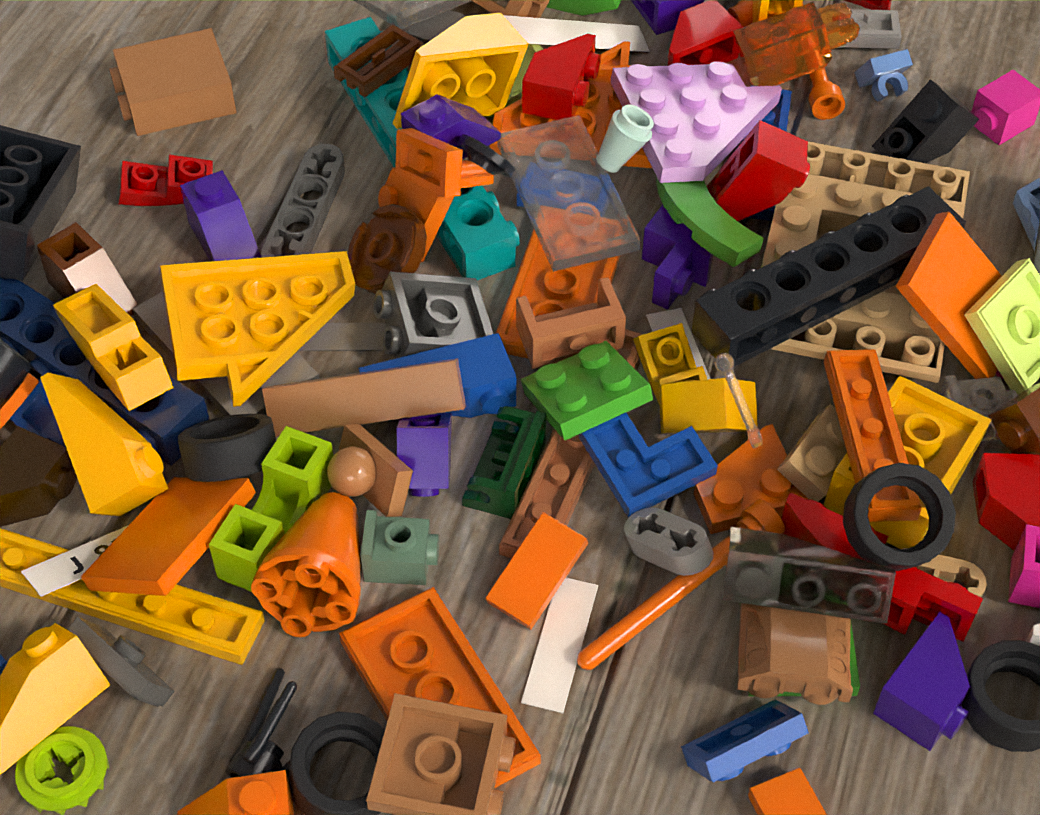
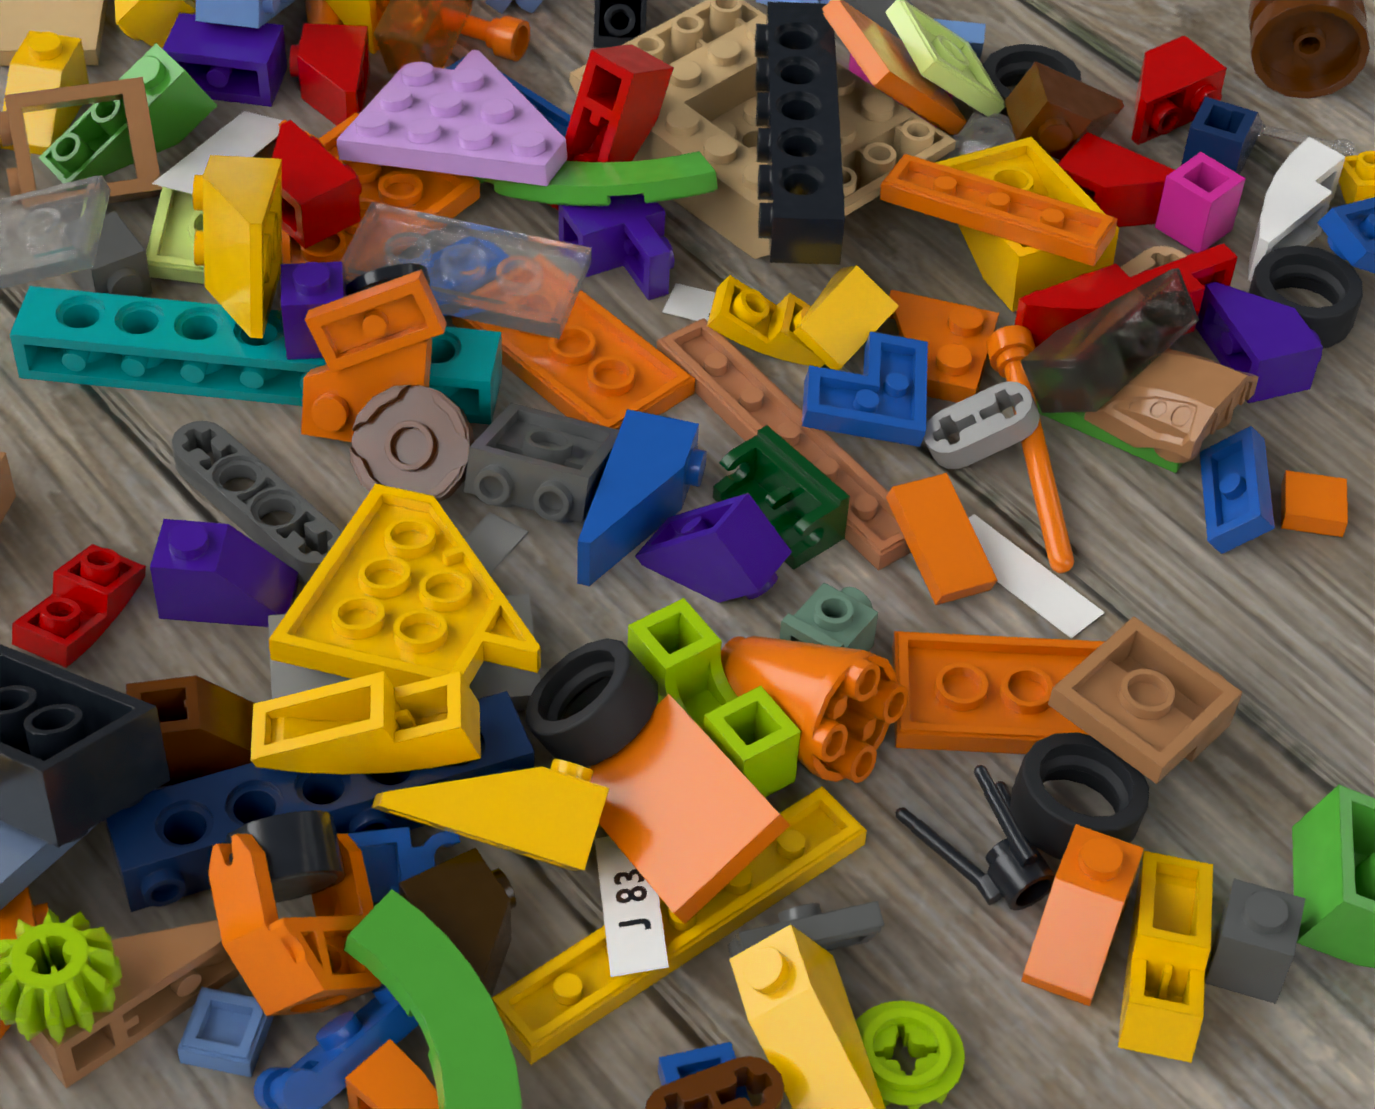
camera: 60 degrees left, 5 degrees down
medium nougat tile [262,358,466,437] -> none
medium nougat tile [327,424,413,517] -> none
reddish brown tile [333,24,424,97] -> none
nougat panel [516,277,626,369] -> none
bright green plate [520,341,653,441] -> none
light aqua cone [596,105,654,173] -> none
clear hinge [714,353,763,448] -> none
tan plate [777,403,847,502] -> none
black tyre [843,463,956,571] -> none

